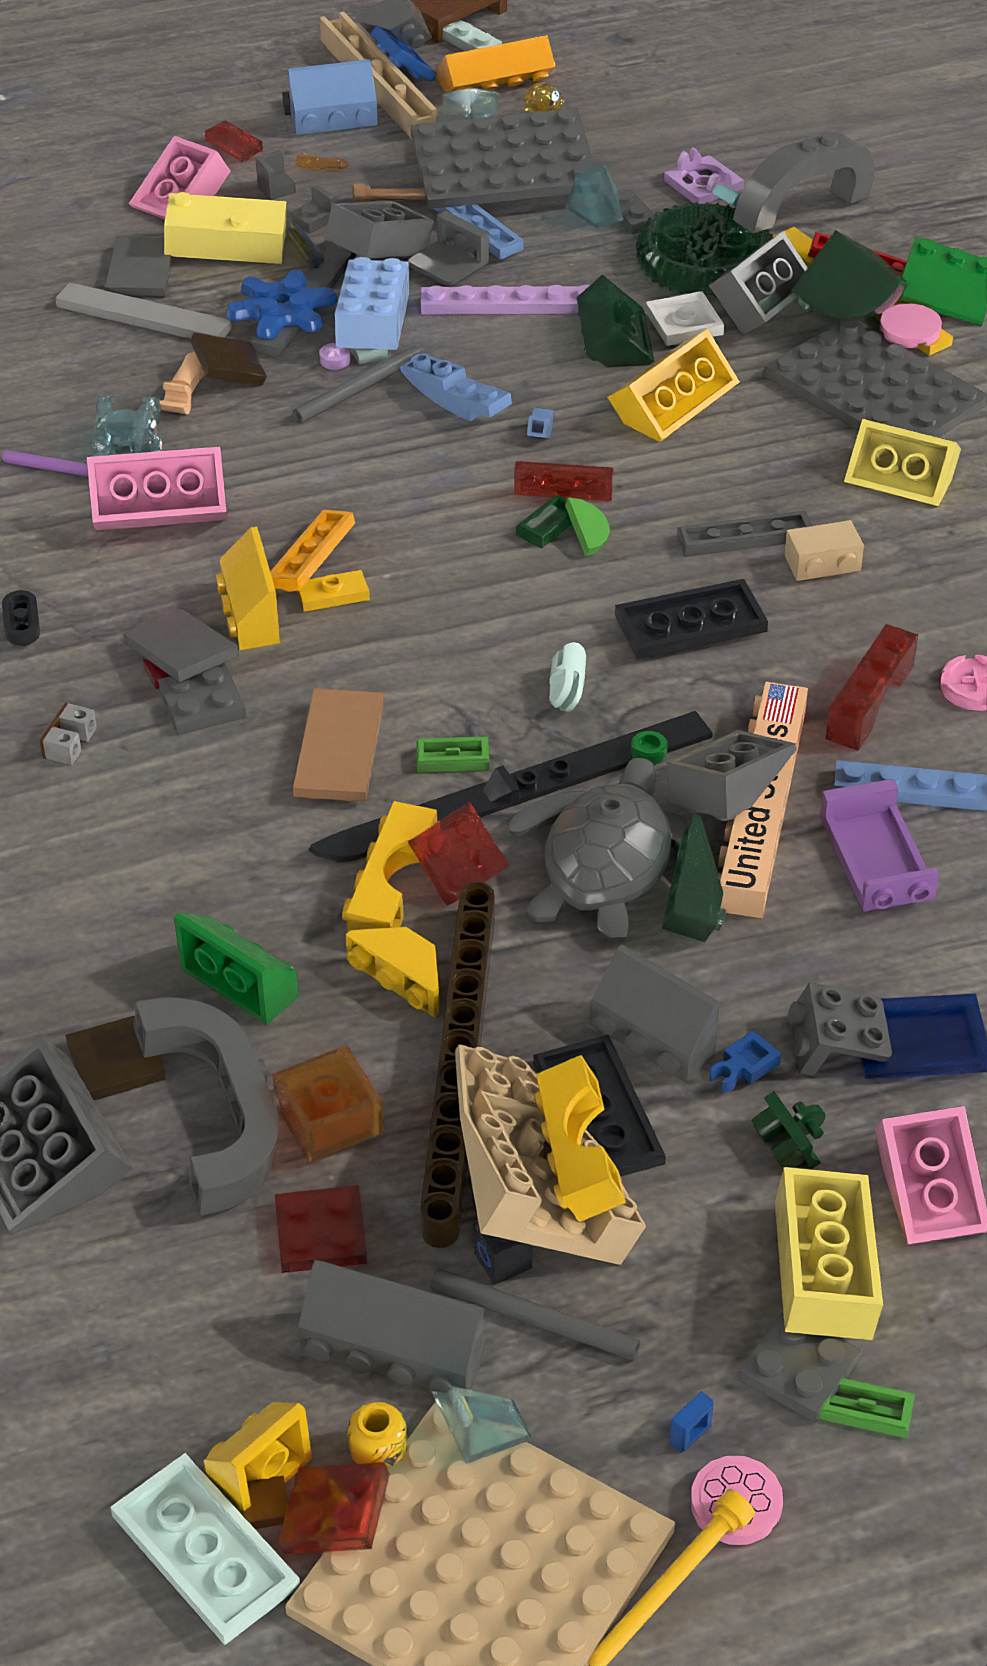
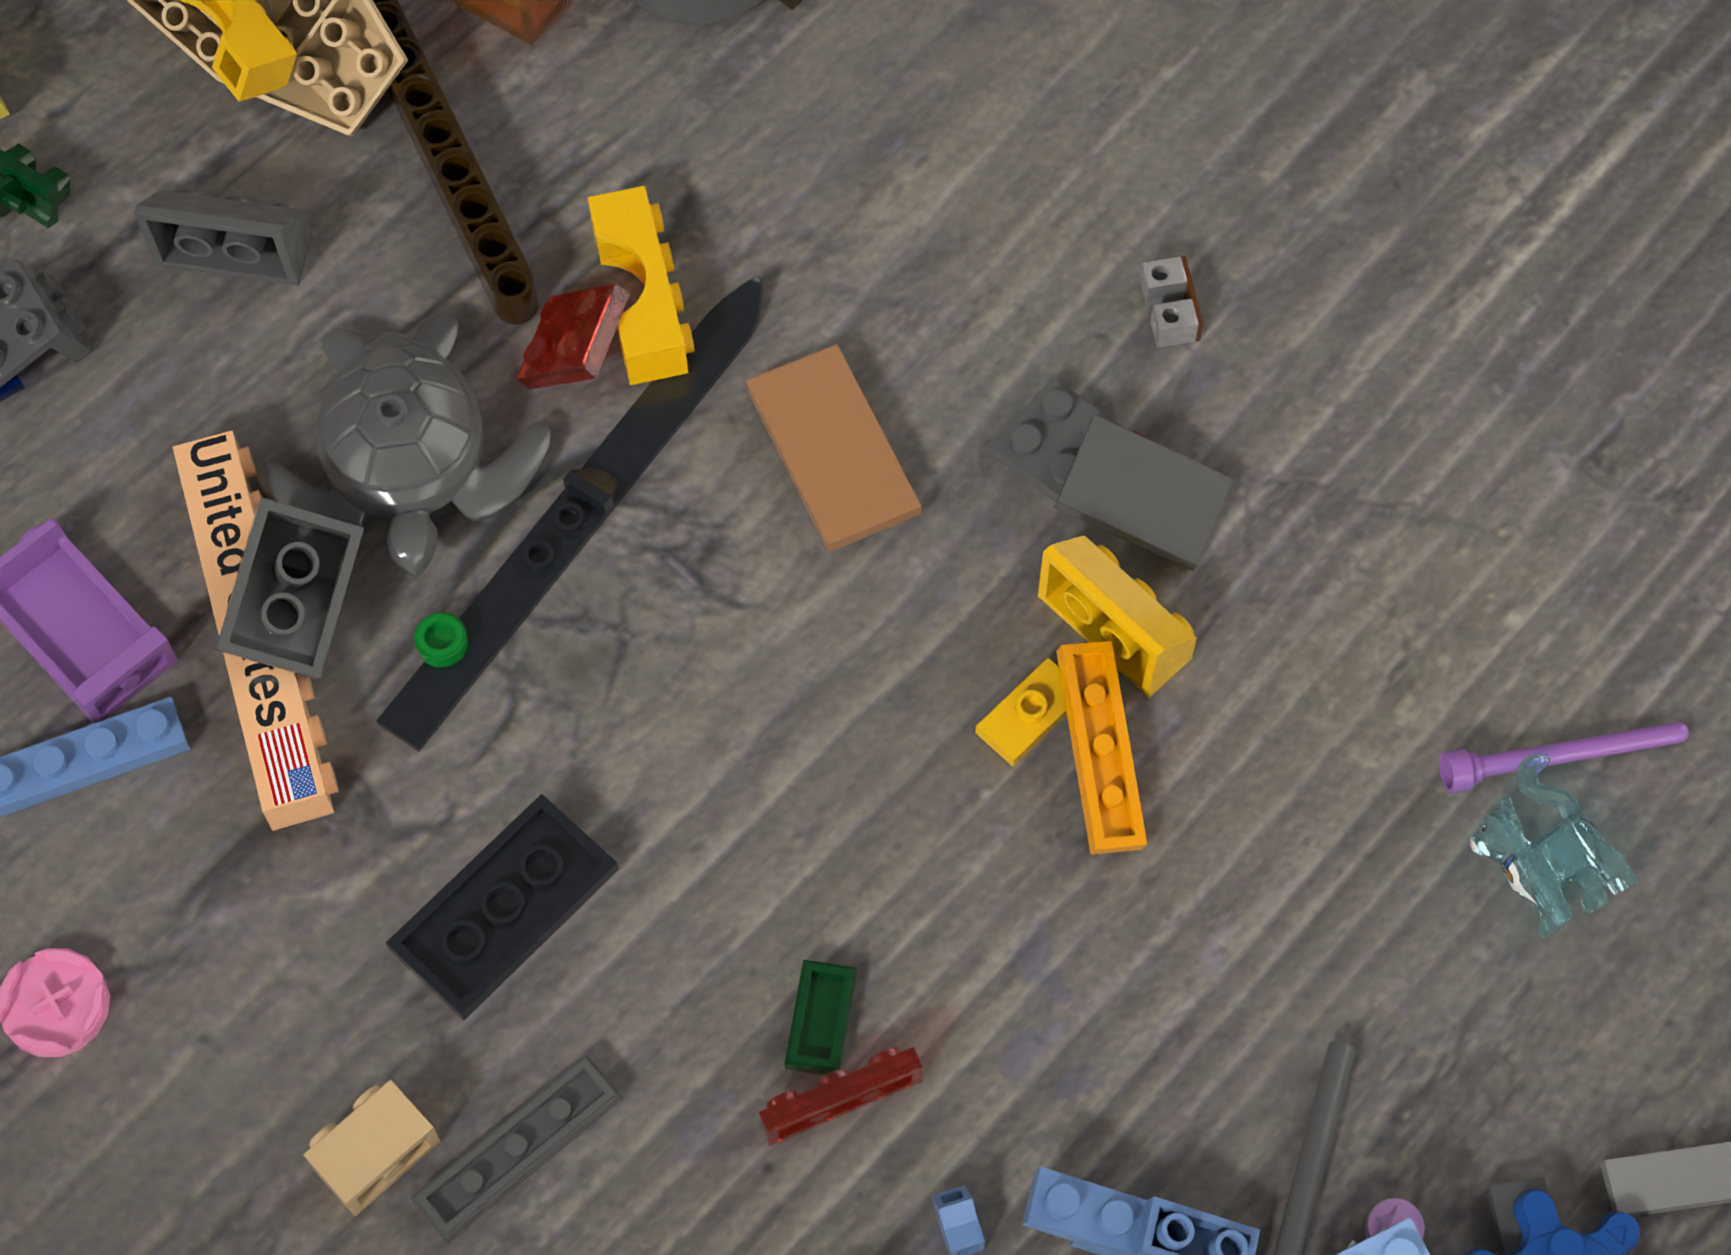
camera: 150 degrees right, 20 degrees up
black plate [2,590,40,646] -> none
bright pink slope [87,447,227,531] -> none
light nougat piece [156,352,205,414] -> none
green slope [174,913,299,1025] -> none
dark brown tile [190,333,267,385] -> none
yellow slope [346,927,440,1018] -> none
bright green tile [416,737,489,773] -> none
black tile [533,1034,666,1177] -> none
light aqua arm [549,642,586,712] -> none
bright green tile [565,498,610,556] -> none
clear green slope [662,814,726,942] -> none
blue plate [709,1030,781,1093] -> none
clear red arch [826,624,918,751] -> none

